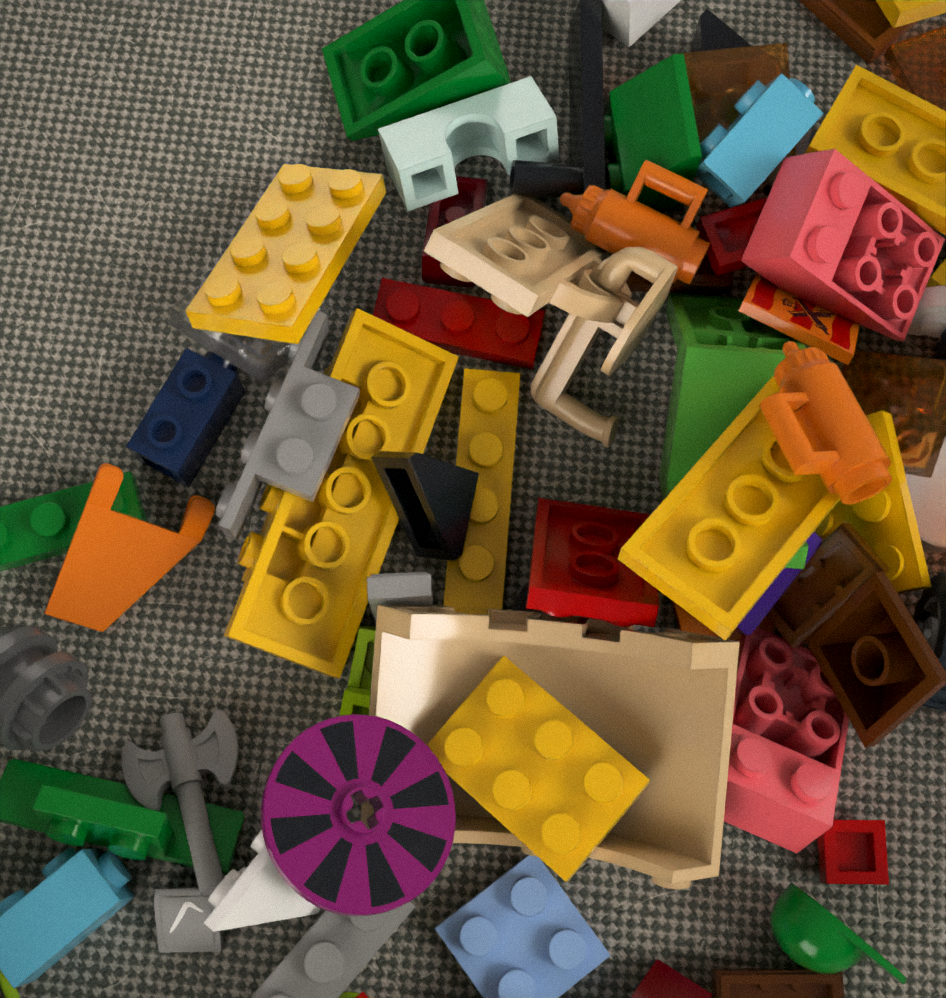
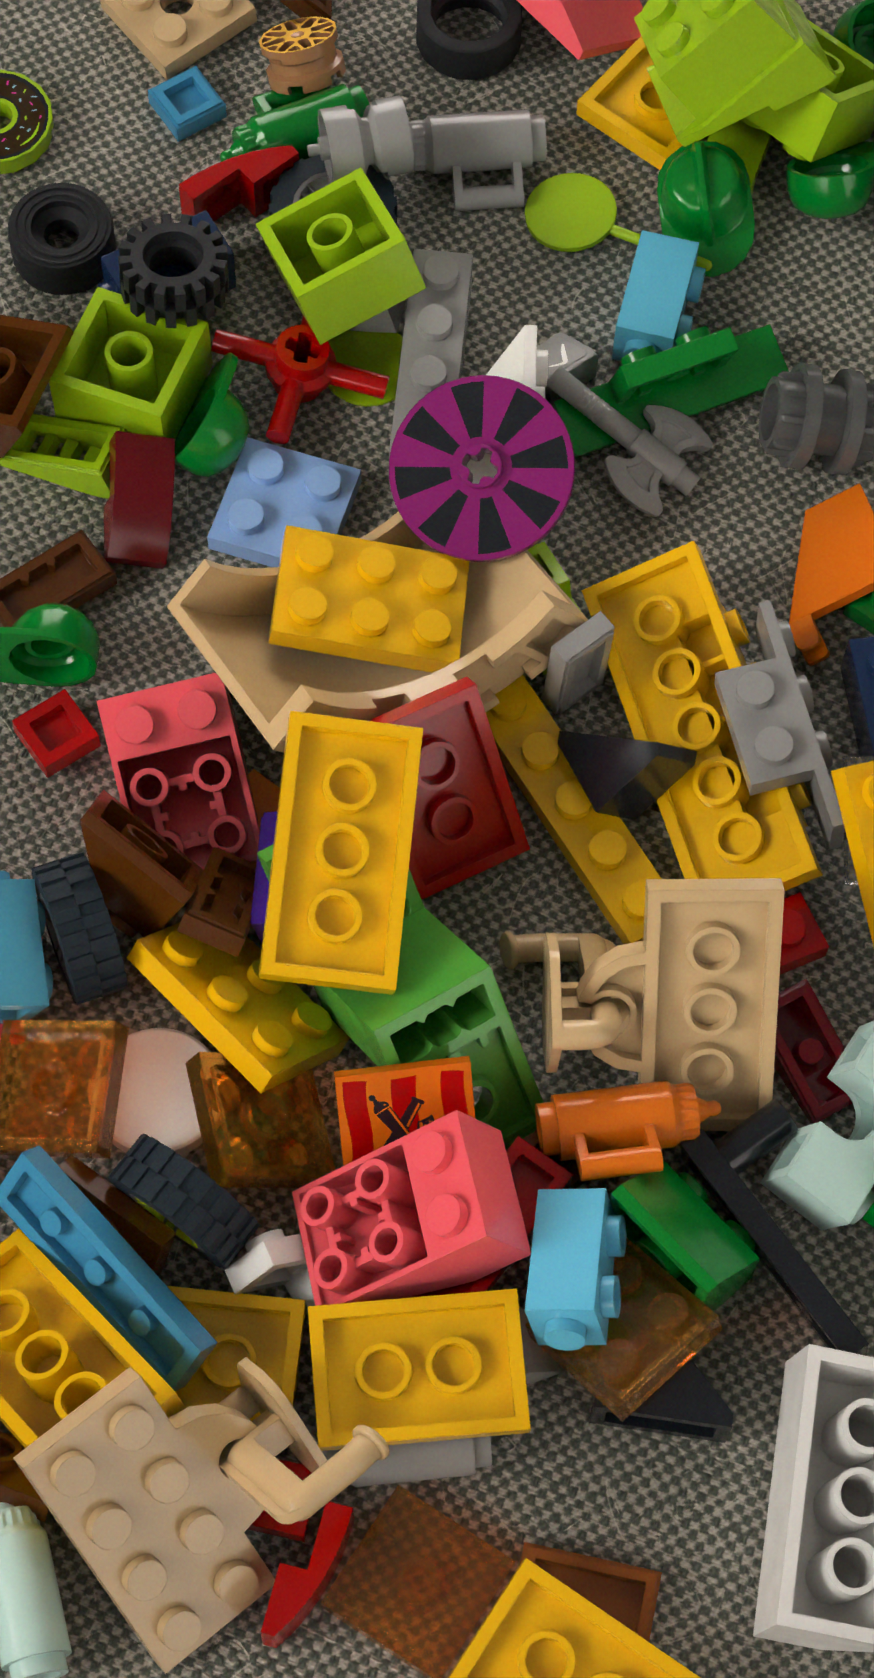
camera: 145 degrees right, 10 degrees down
orange piece [759,341,892,505] -> none

